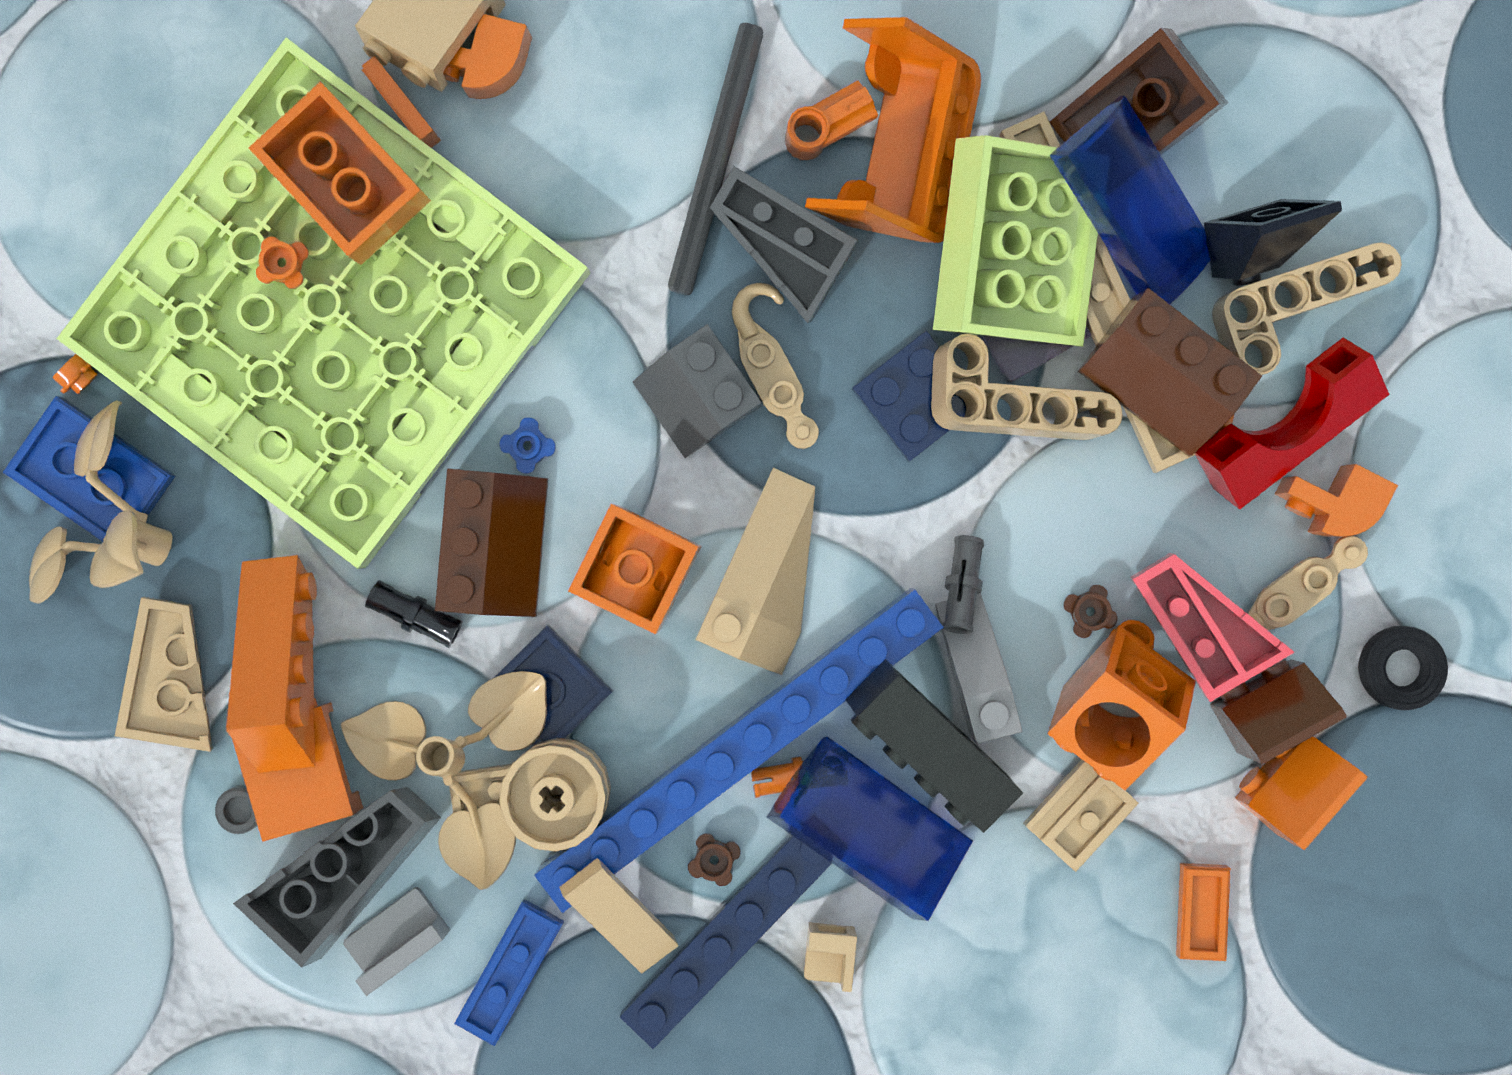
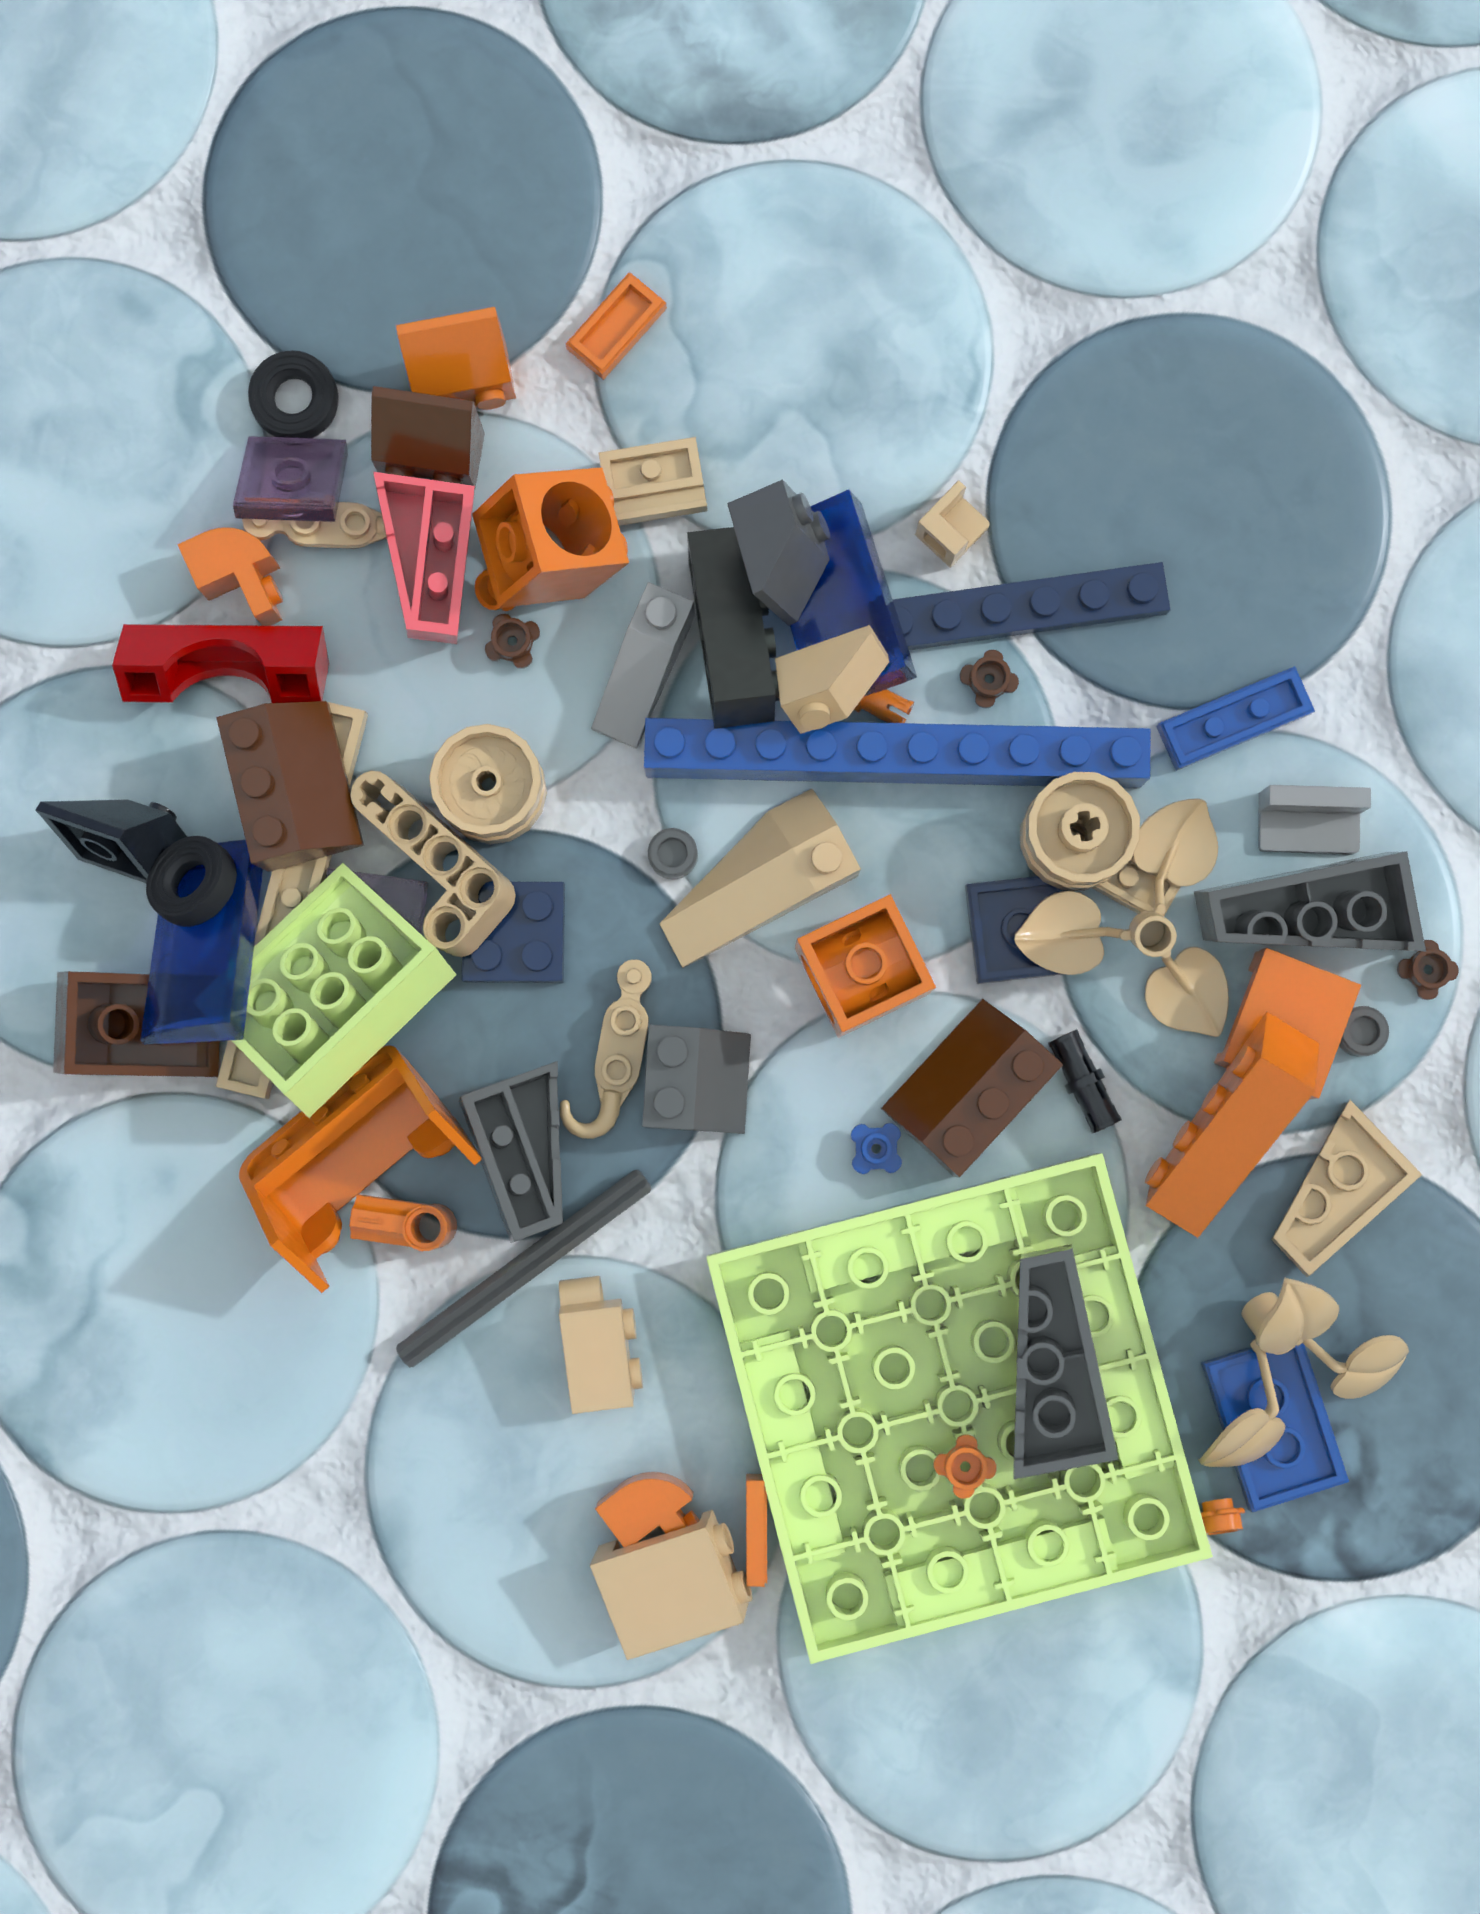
camera: 140 degrees left, 5 degrees down
orange brick [249,81,431,265] -> none
tan tile [559,858,679,974] -> none
dark grey pin [943,535,984,634] -> none
tan beam [1212,242,1402,375] -> none
none -> black tyre [146,836,237,927]
none -> clear purple tile [233,436,348,522]
none -> tan wheel [429,724,547,844]
none -> tan hinge [559,1276,643,1414]
none -> dark grey tile [648,828,698,880]
none -> dark grey slope [727,479,830,626]
none -> tan slope [775,625,889,734]
none -> dark grey wedge [1013,1244,1119,1480]
none -> reddish brown plate [1397,940,1459,1000]

